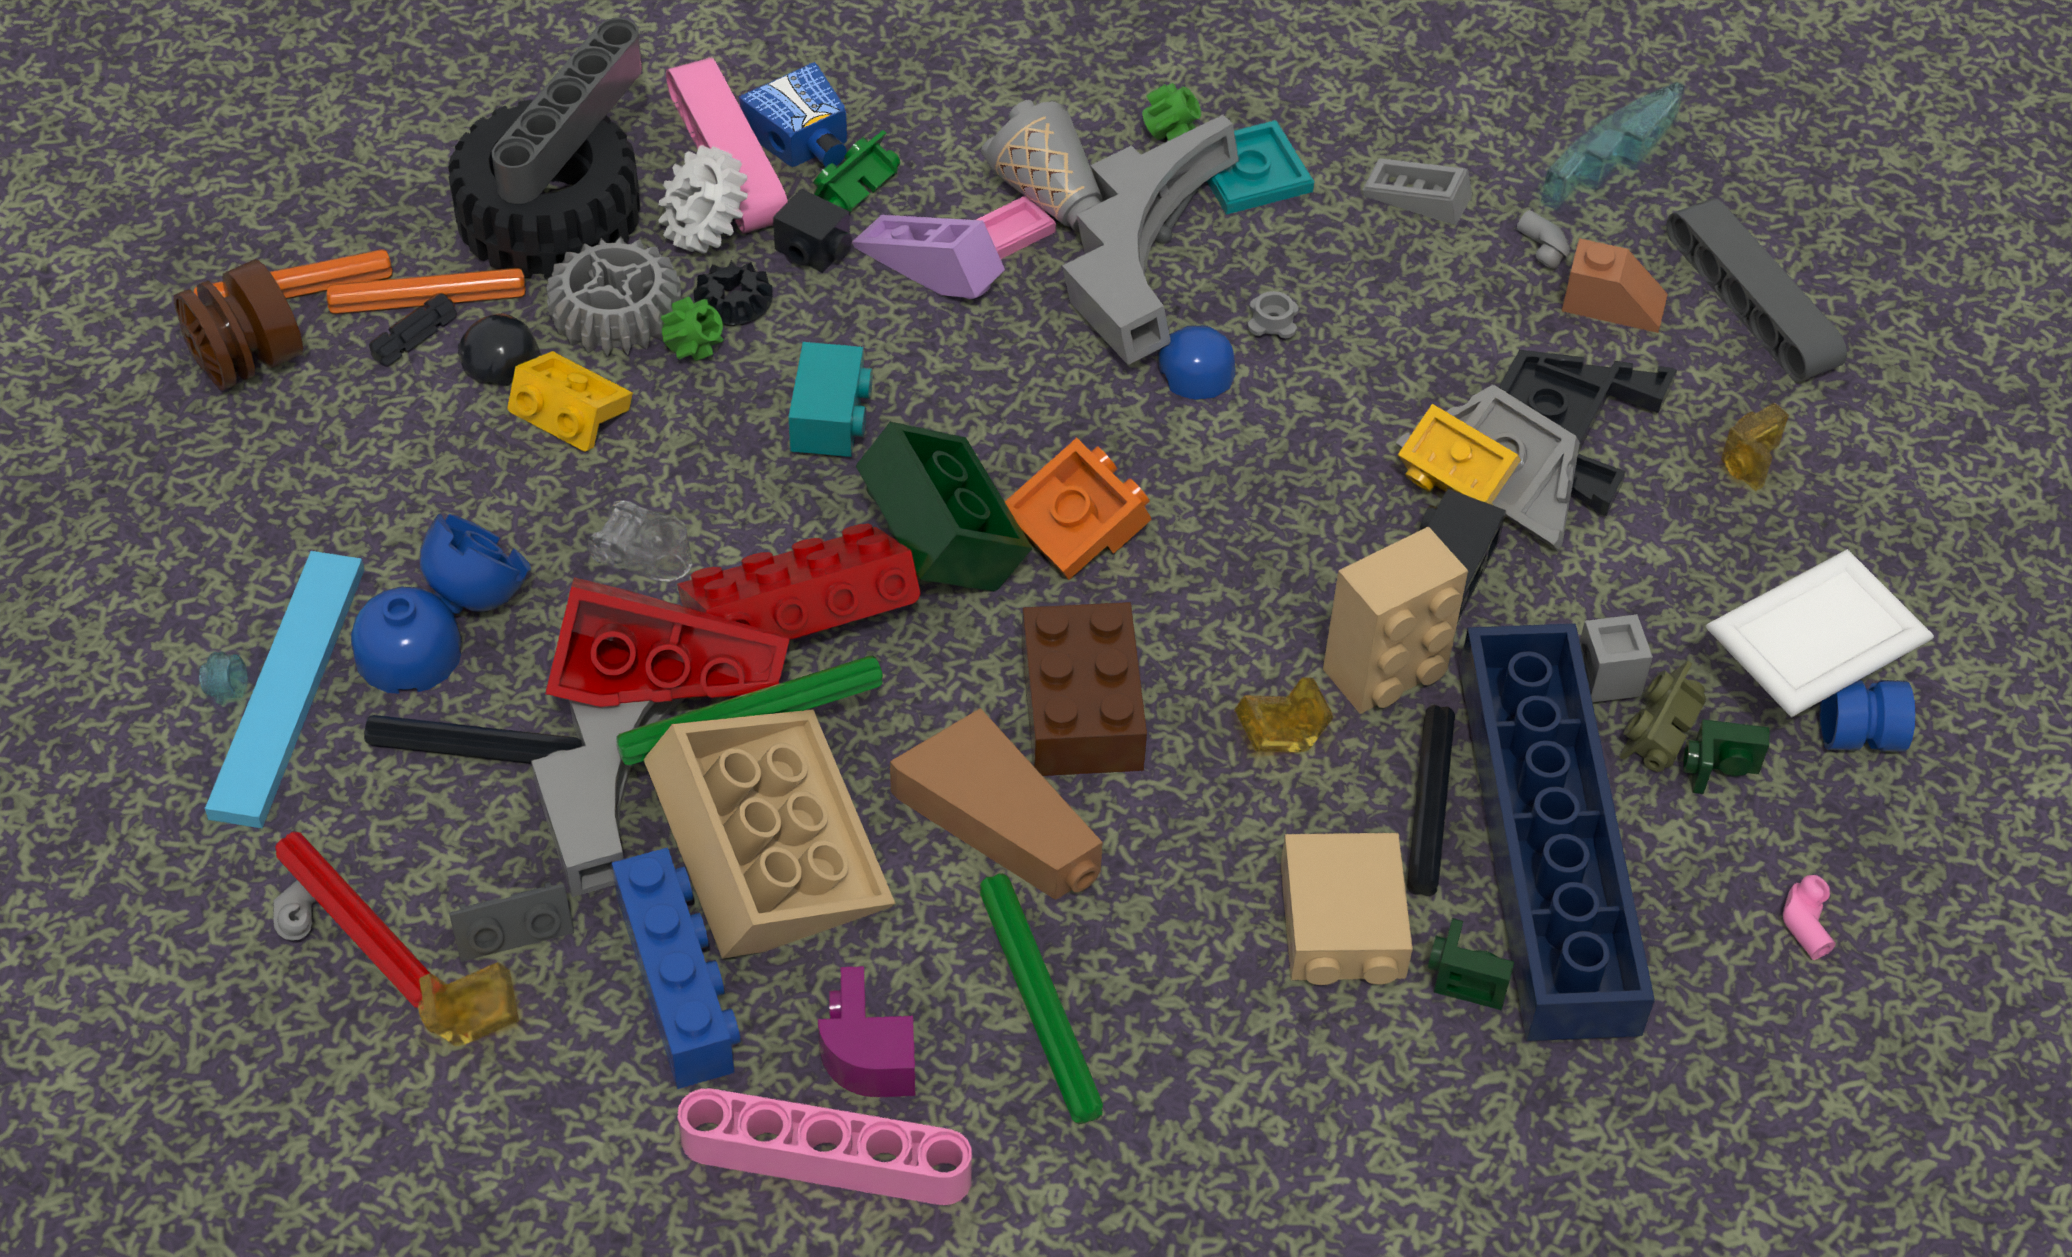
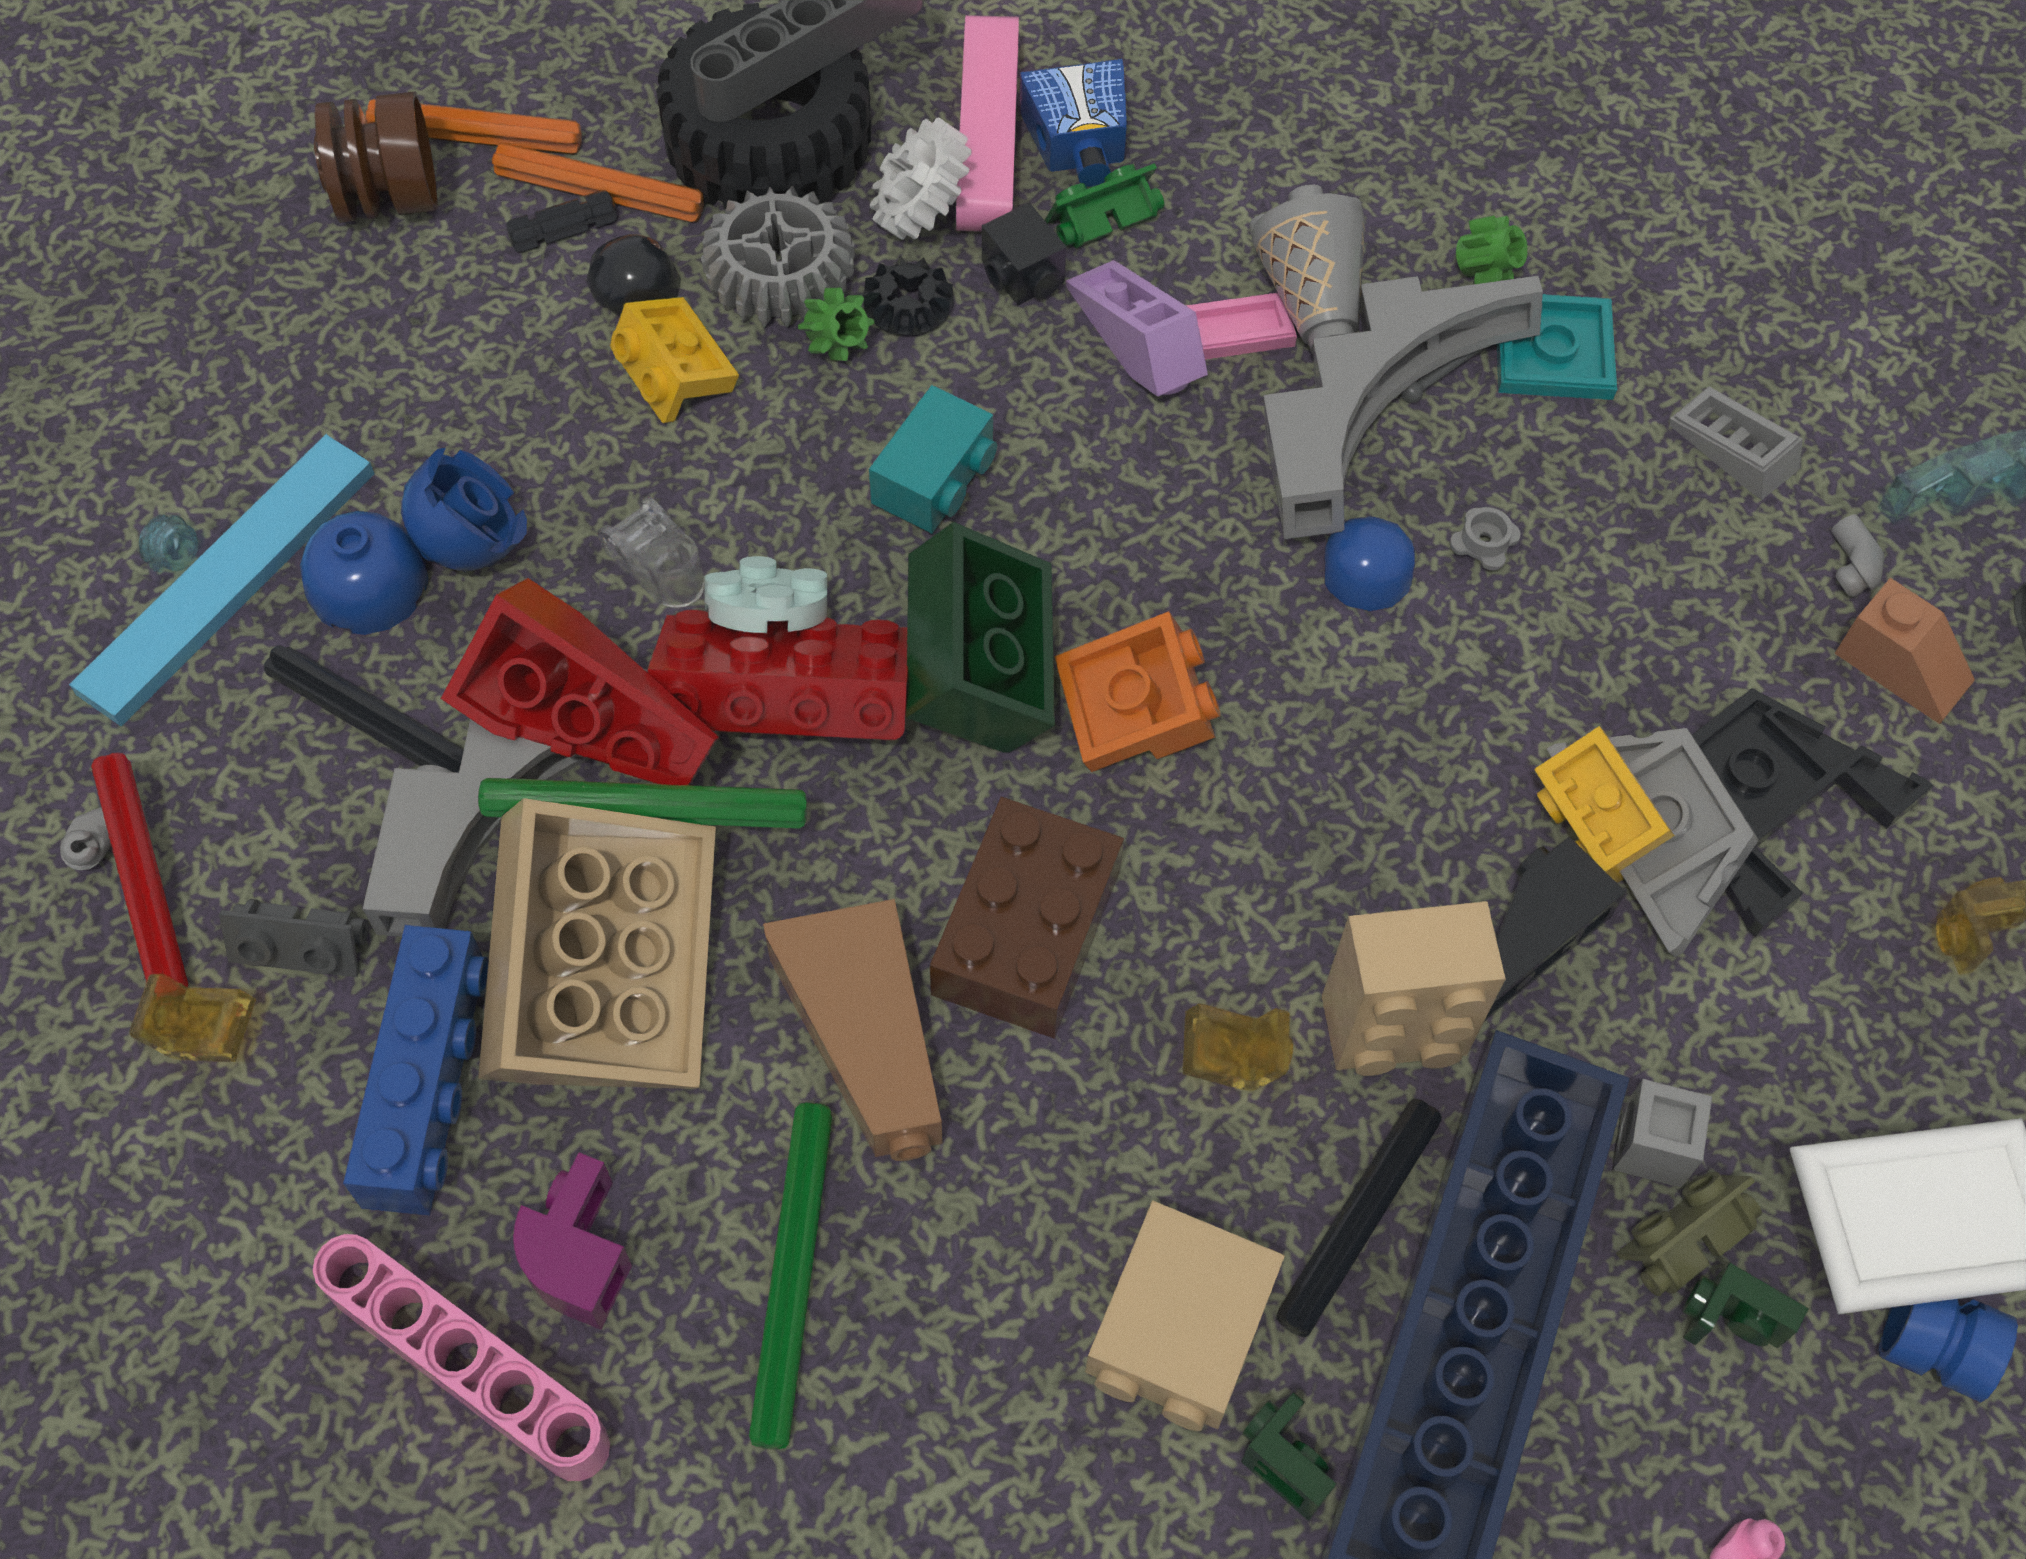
camera: 25 degrees right, 10 degrees up
none -> light aqua plate [705,556,827,633]

